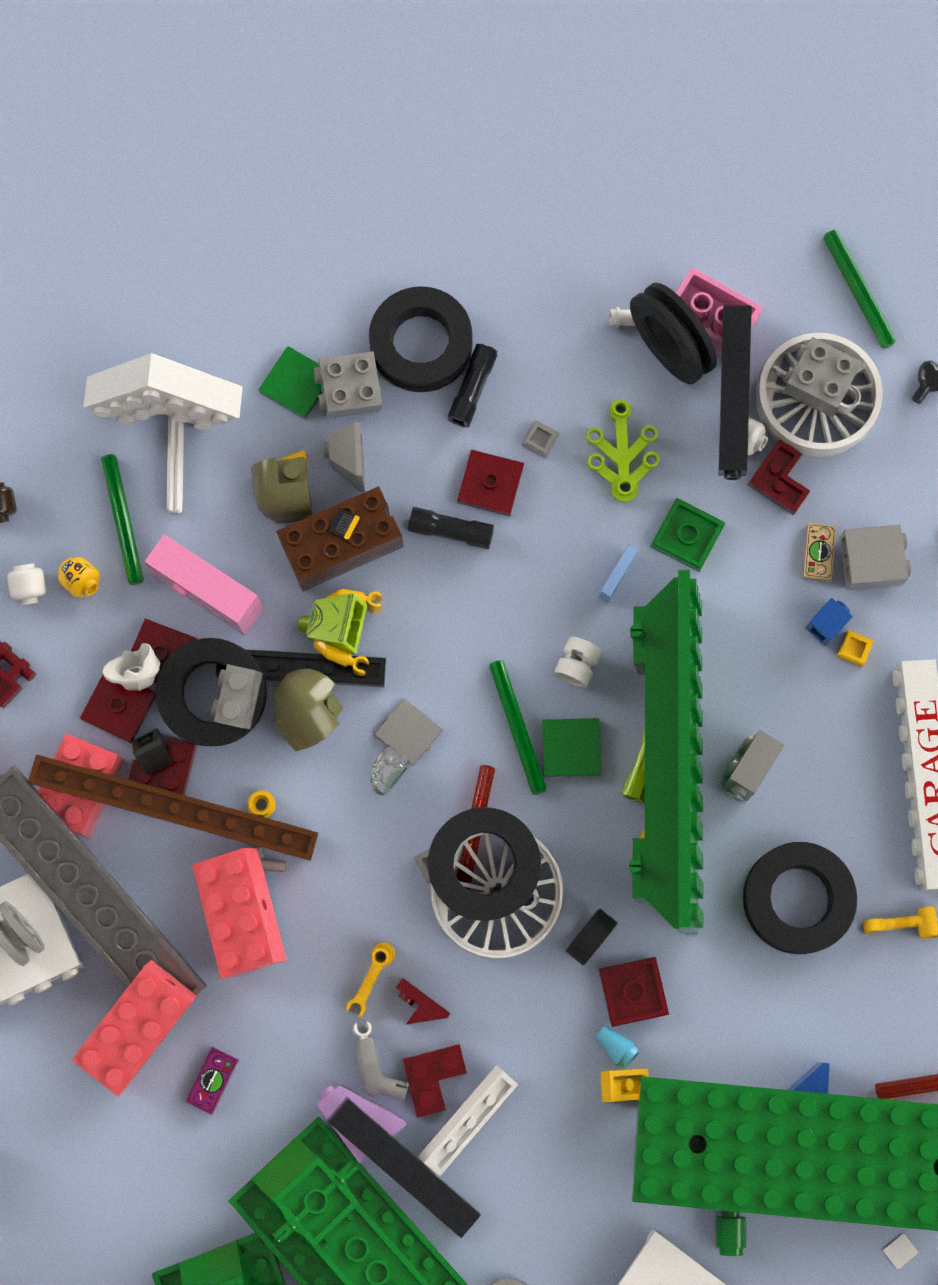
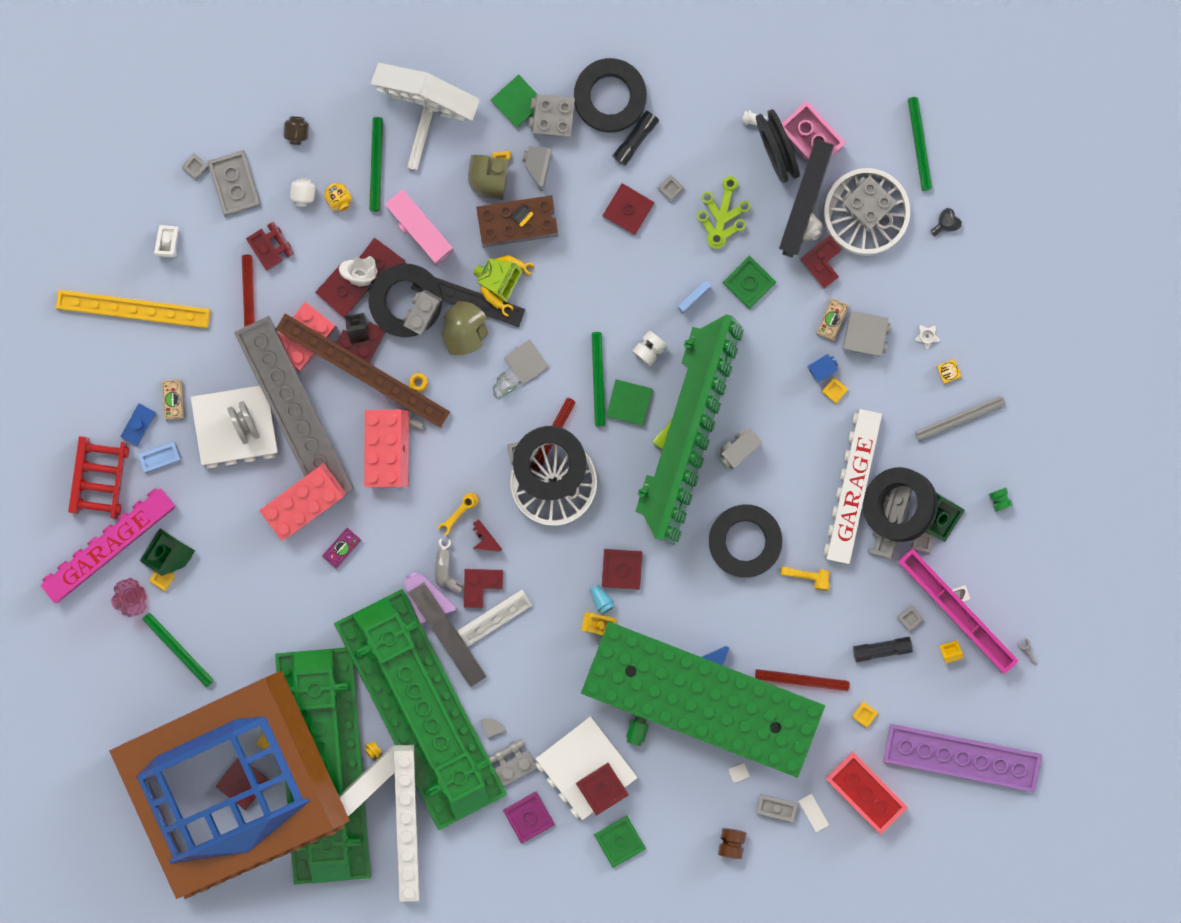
camera: 10 degrees right, 10 degrees up
black axle [408,507,494,549] -> none
black tyre [566,909,617,965] -> none

